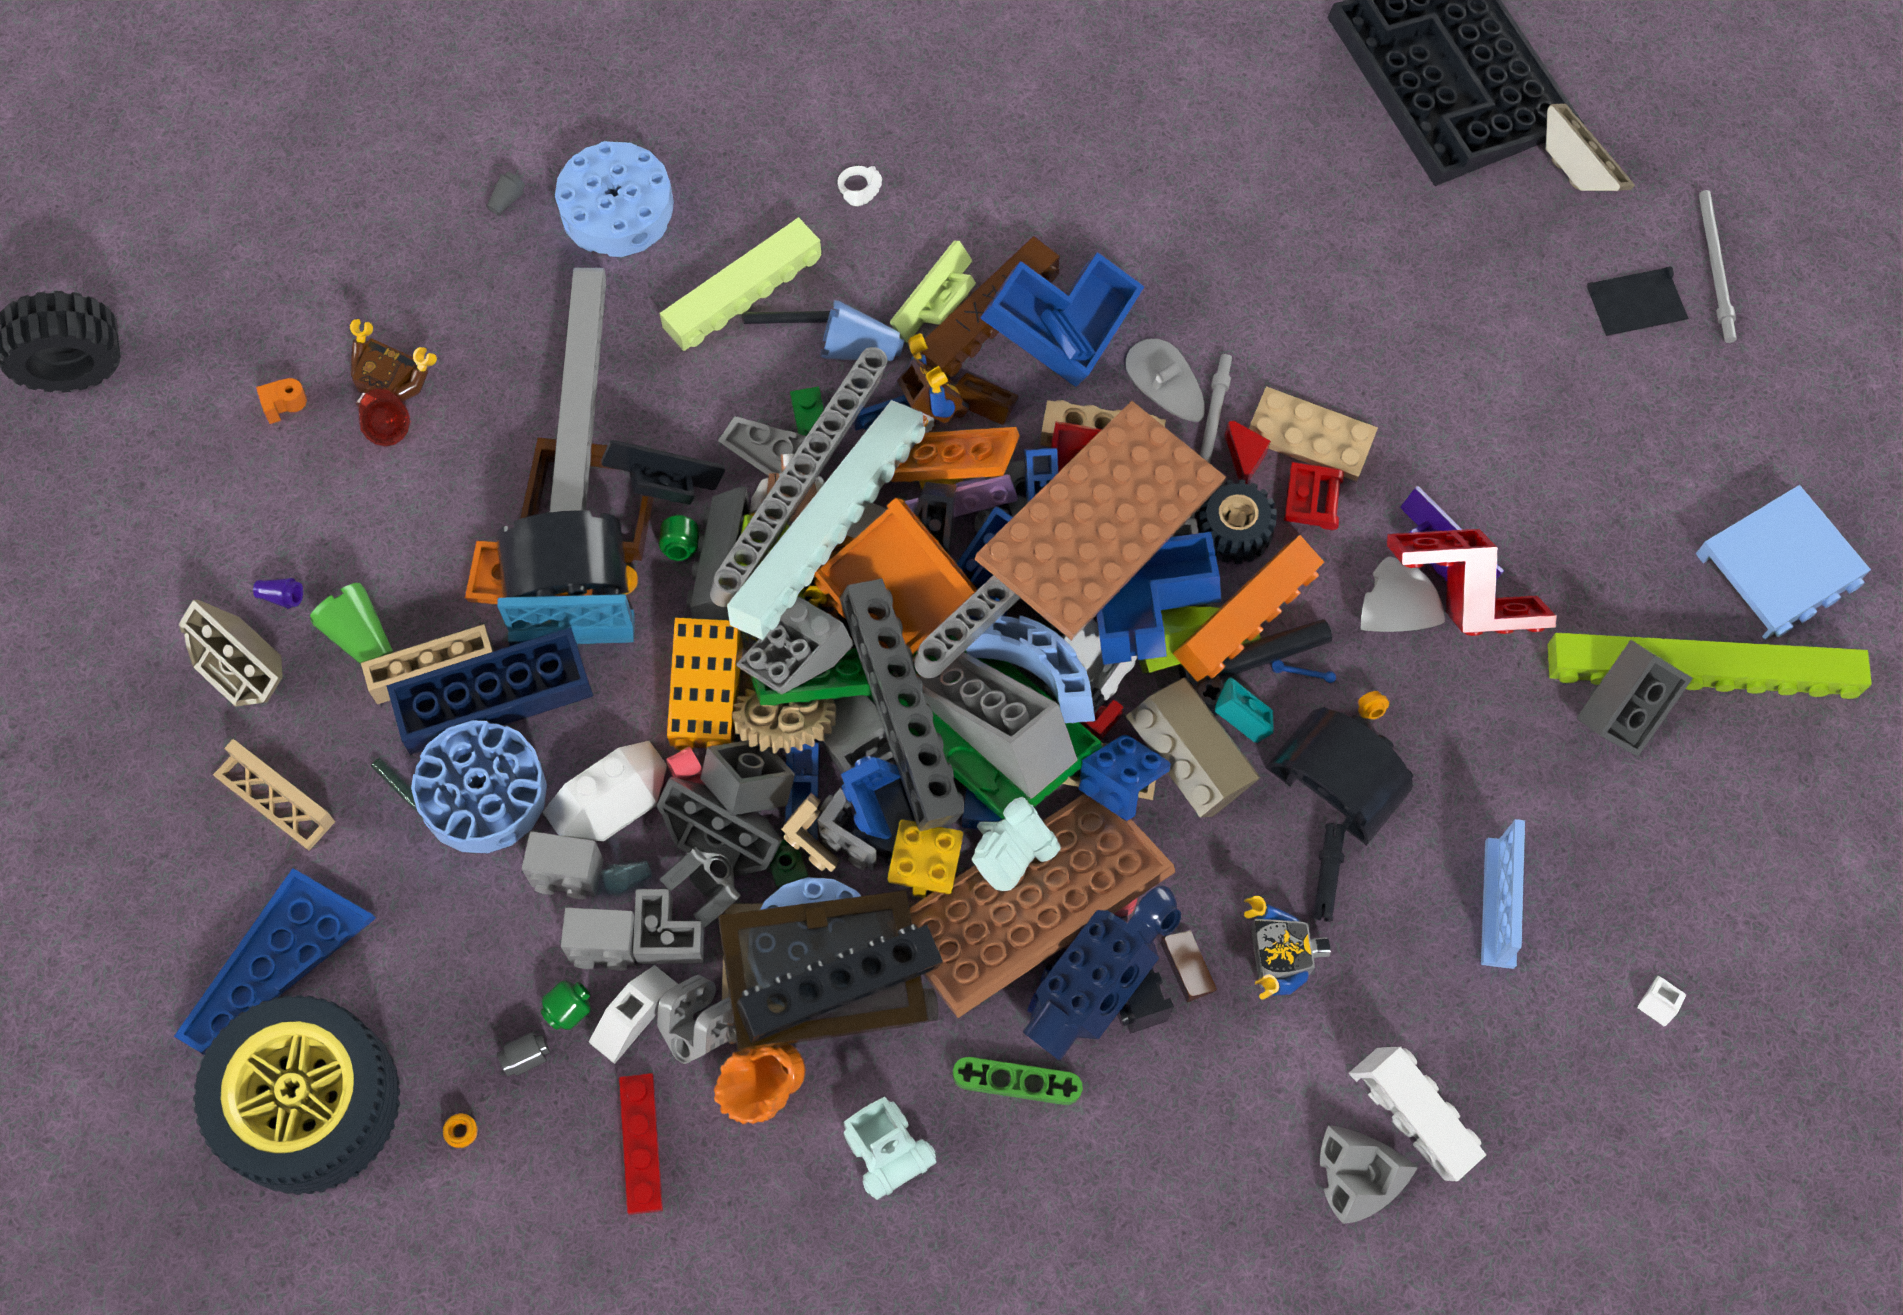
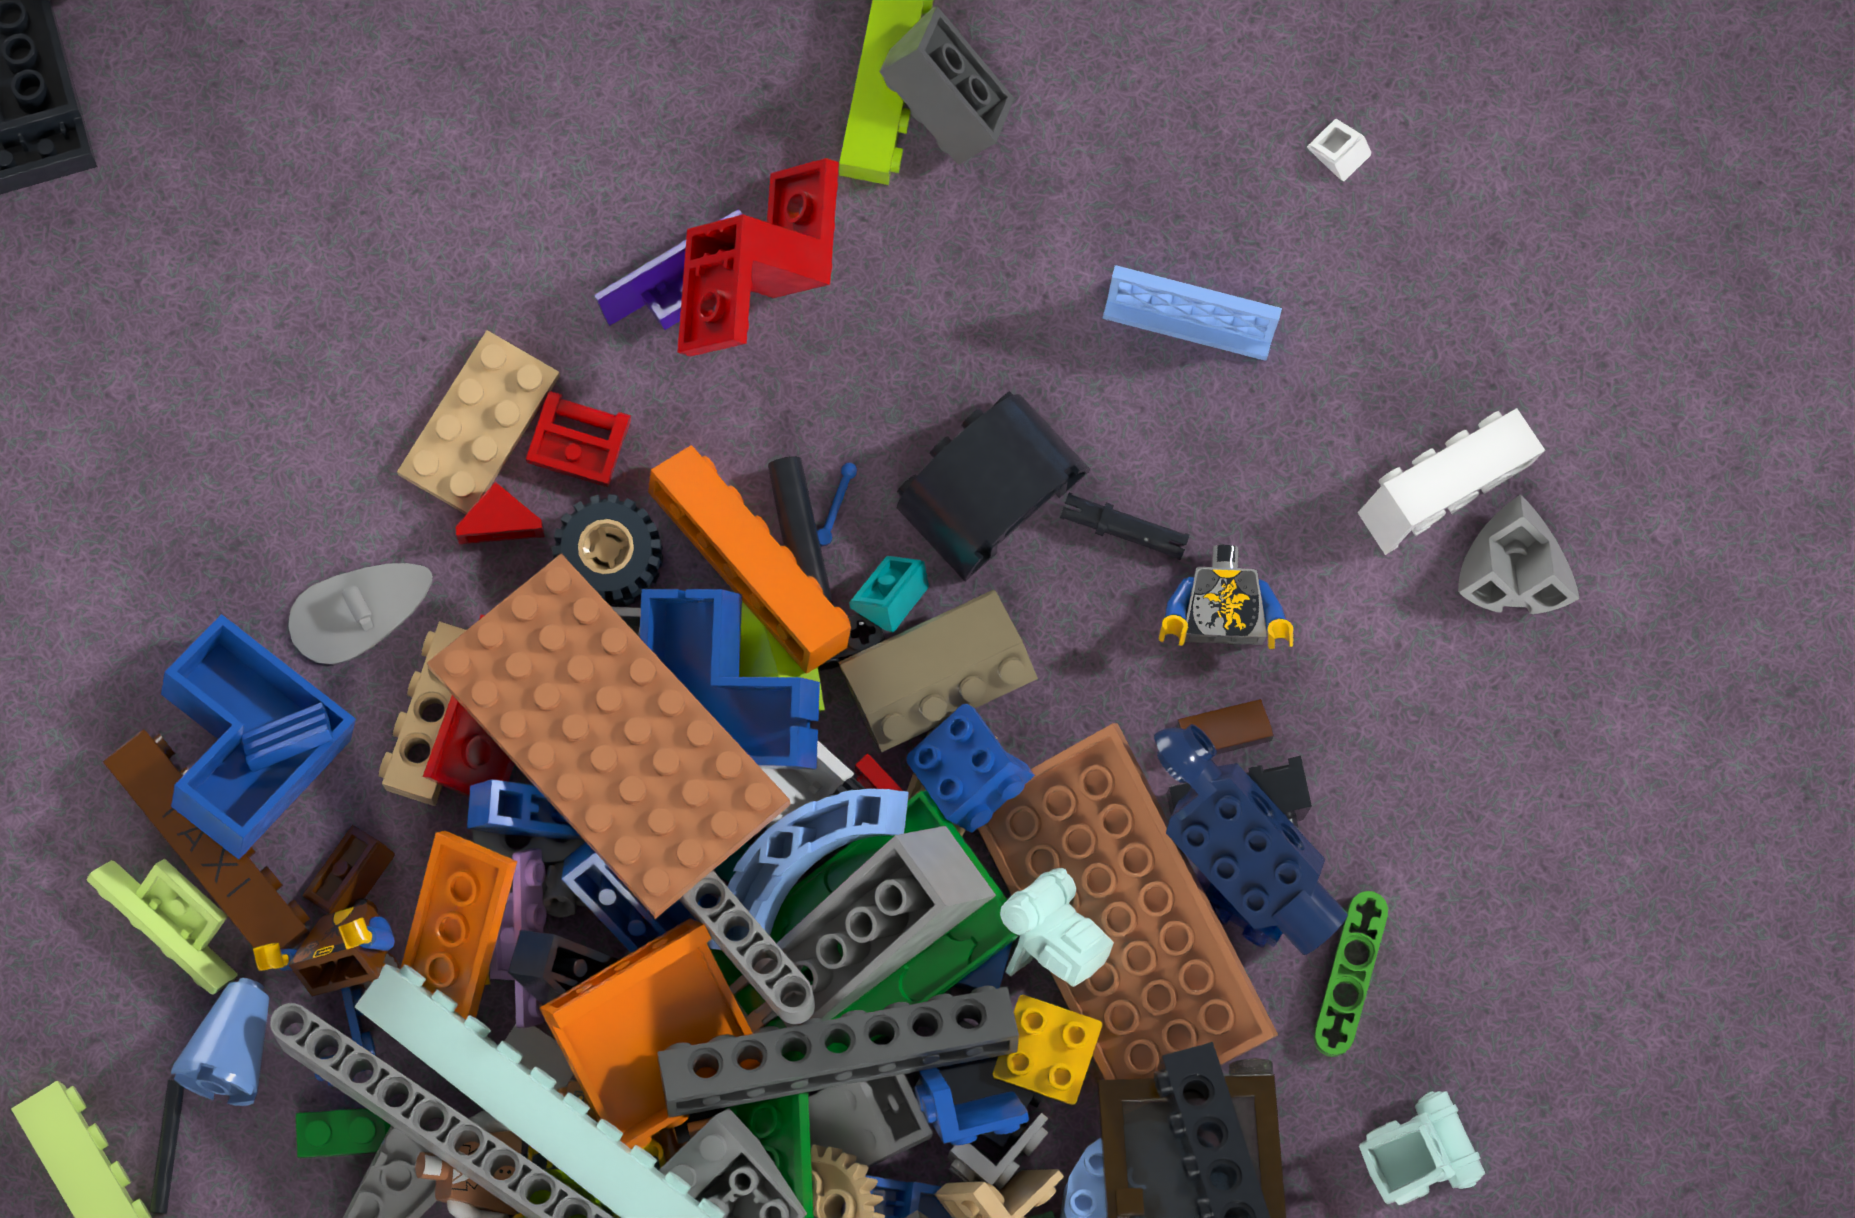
camera: 85 degrees left, 10 degrees up
light grey bar [1195,354,1232,516] -> none
light orange plate [1358,691,1389,719] -> none
light grey brick [1361,557,1445,632] -> none

